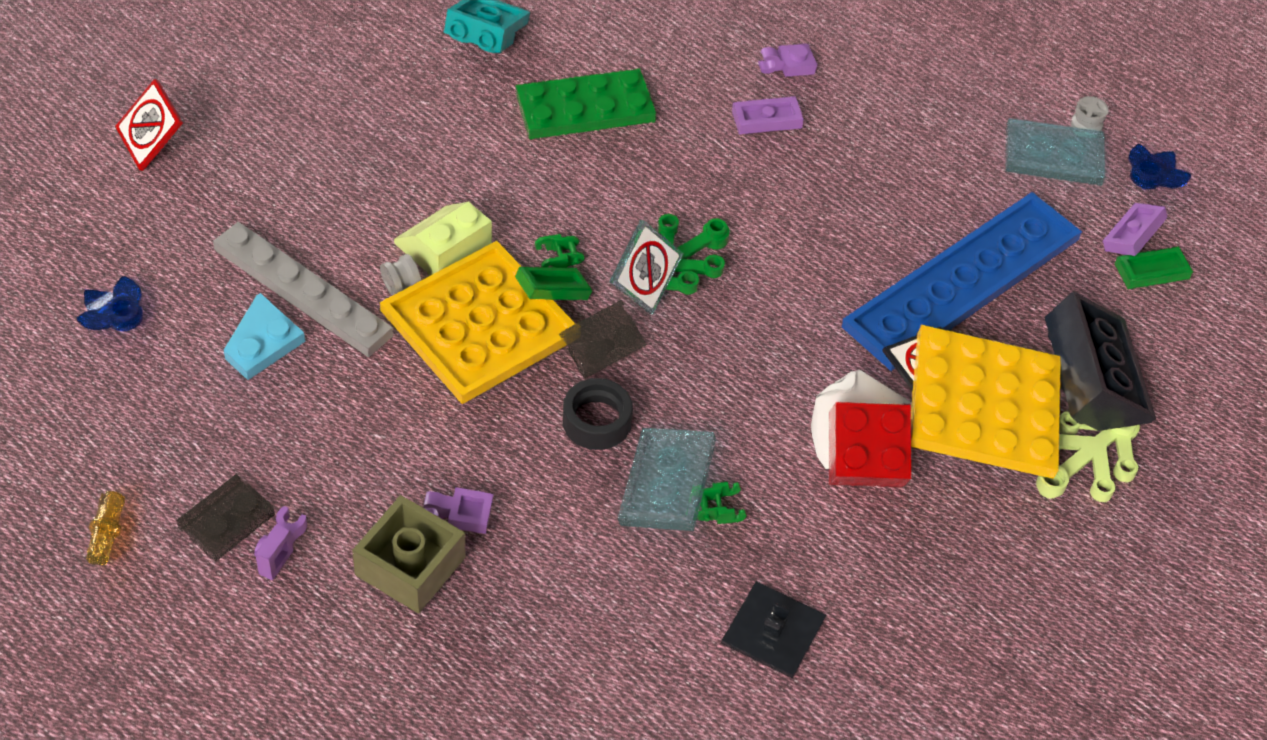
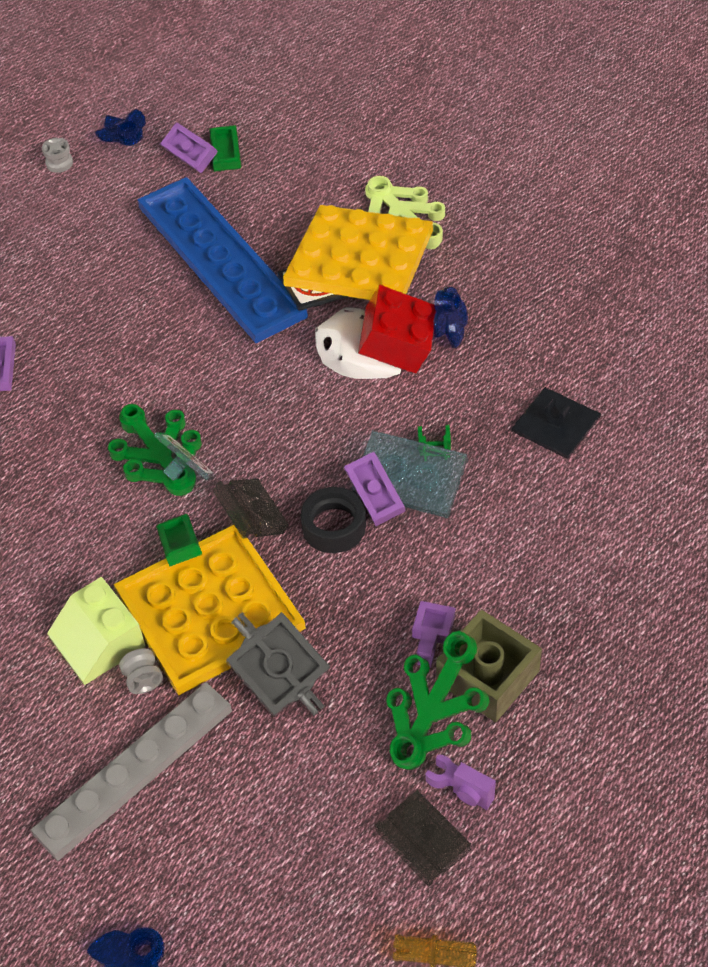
camera: 75 degrees left, 0 degrees up
medium azure wing [224,293,305,380] -> none
green piece [534,234,585,268] -> none
clear light blue tile [1005,118,1105,186] -> none
black slope [1044,291,1156,431] -> none
none -> dark grey plate [226,612,330,717]
none -> medium lavender plate [344,452,406,527]
none -> green plant [386,631,489,770]
none -> clear blue plate [434,287,468,348]

